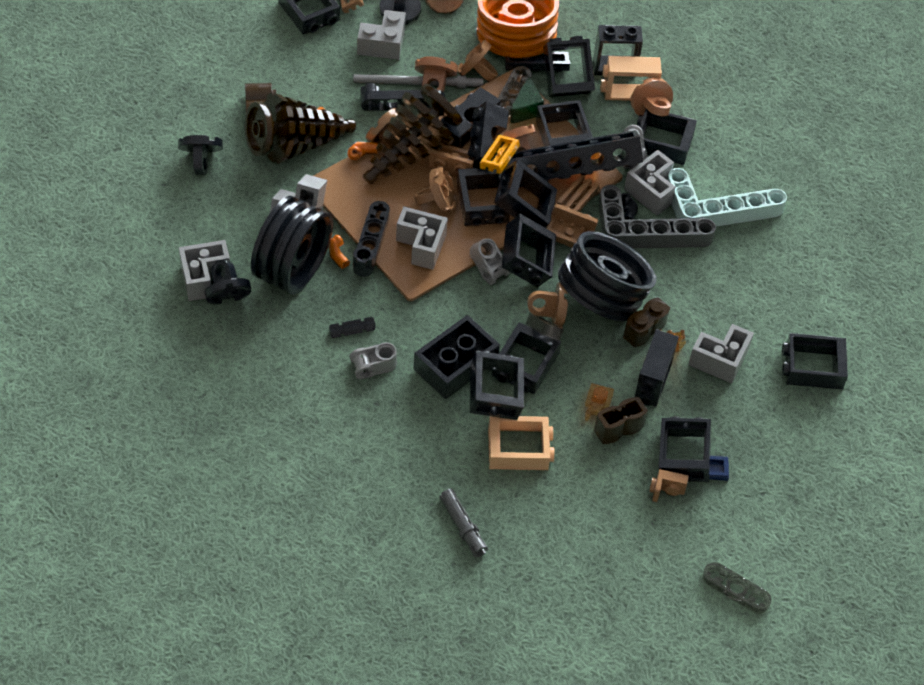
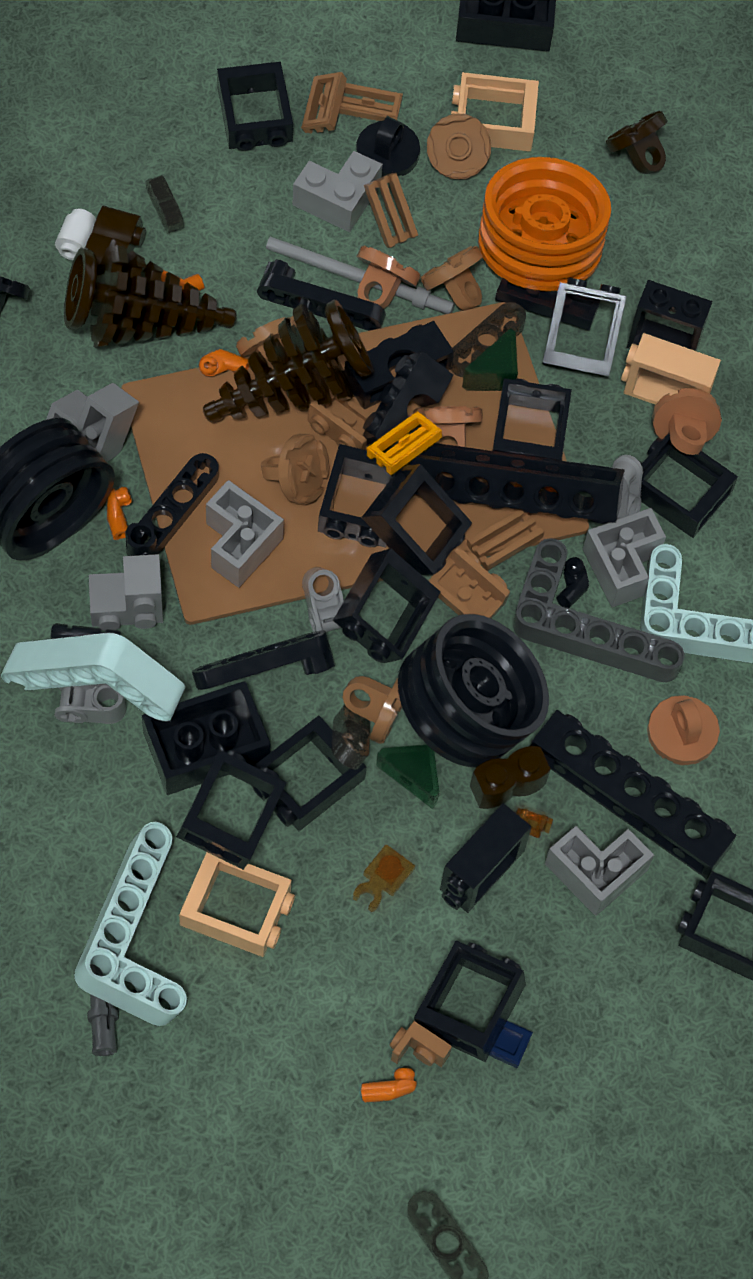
camera: 20 degrees right, 10 degrees up
dark brown brick [594,397,648,444] -> none
none -> light aqua beam [1,633,185,721]
none -> white brick [55,209,96,260]
none -> light aqua beam [74,822,187,1026]
none -> light grey brick [89,554,163,631]
none -> clear smoke beam [145,175,184,234]
none -> black beam [192,630,336,690]
none -> orange arm [361,1068,417,1103]
none -> medium nougat tile [364,173,418,248]
none -> clear green slope [376,745,439,809]
none -> black brick [531,710,737,879]
none -> nougat tile [647,695,720,765]

